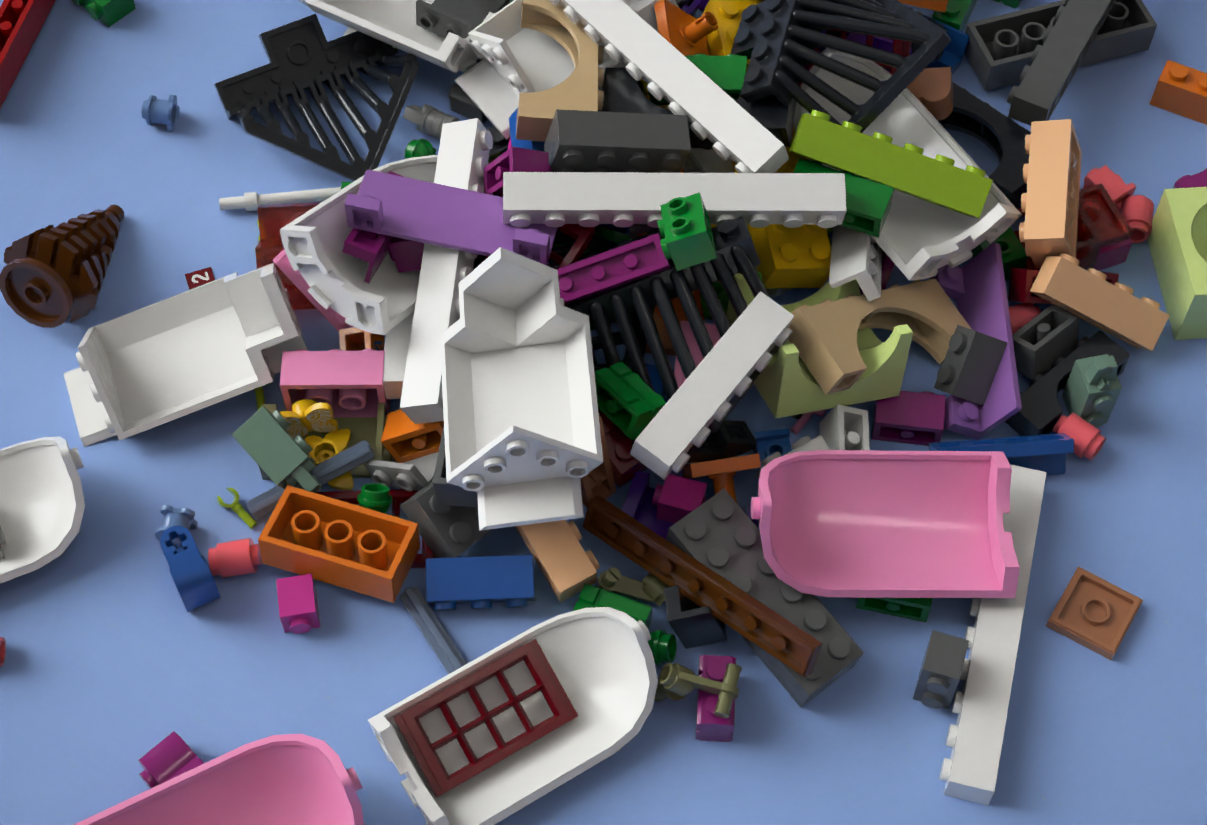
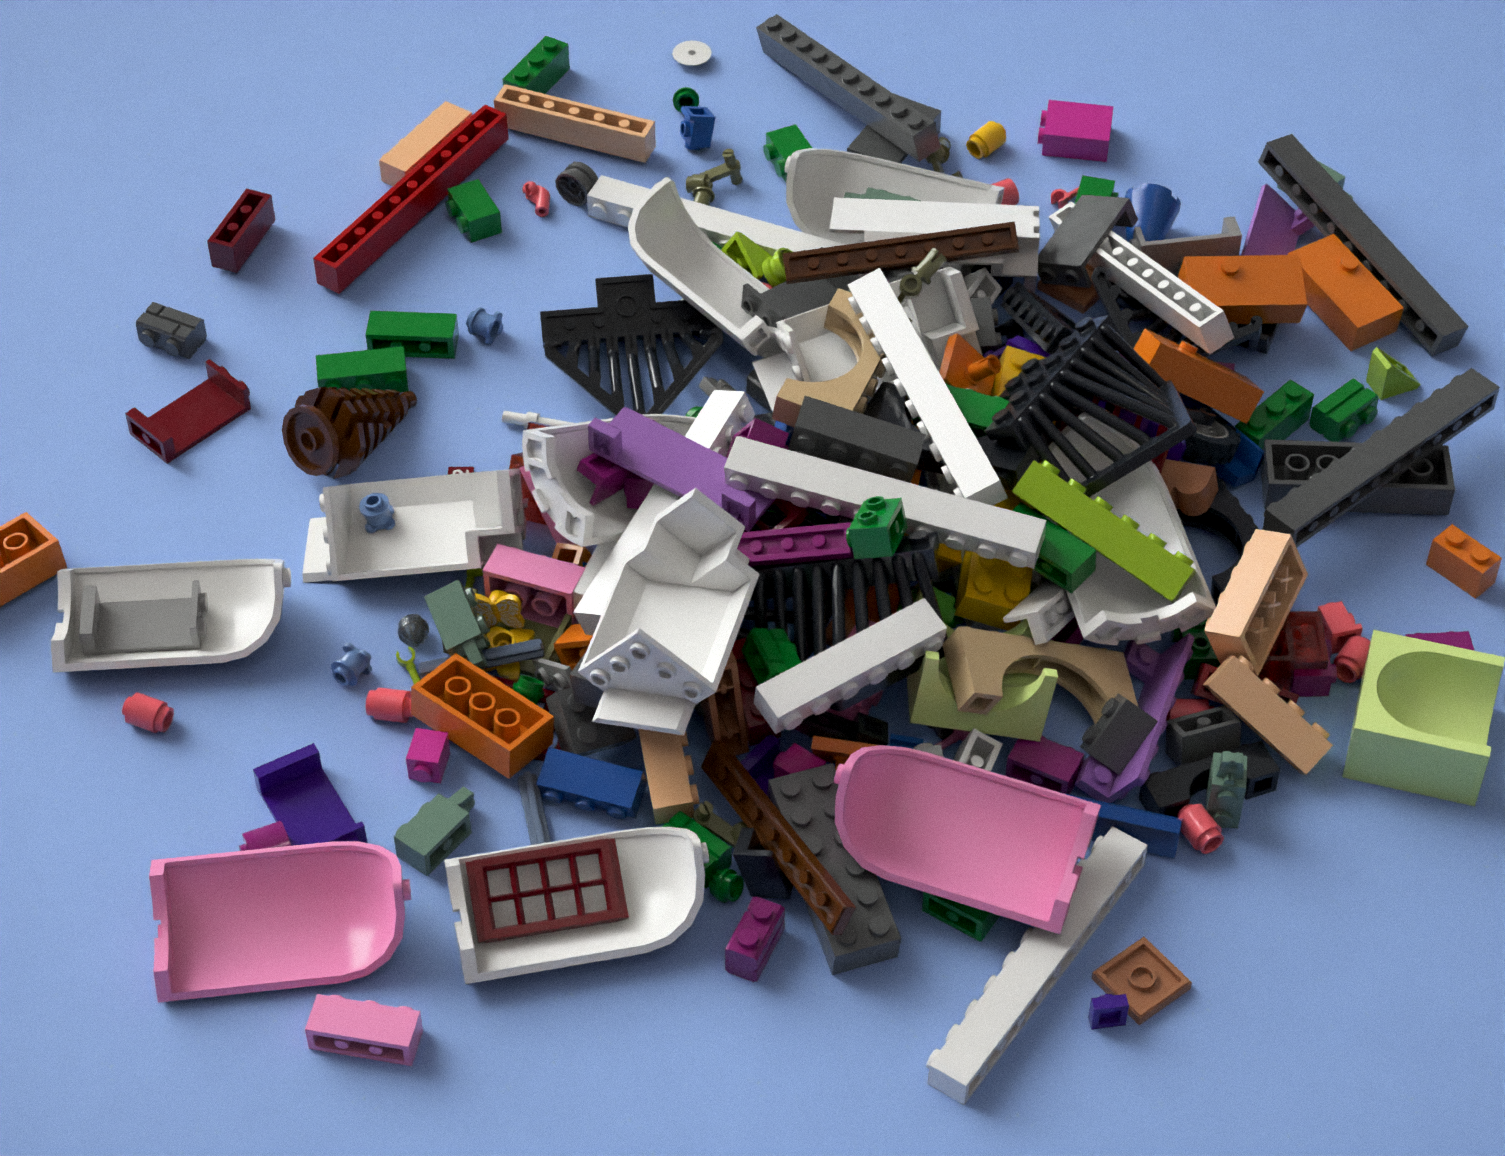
camera: 20 degrees right, 10 degrees down
blue piece [160,526,221,612] -> none
olive pin [654,663,742,719] -> none
dark grey brick [913,630,969,709] -> none
none -> dark purple panel [253,743,367,846]
none -> green brick [315,346,409,393]
none -> medium blue brick [359,493,395,533]
none -> green brick [365,311,459,359]
none -> sand green hinge [394,786,475,876]
none -> clear smoke plate [398,614,429,647]
none -> dark purple plate [1088,994,1129,1030]

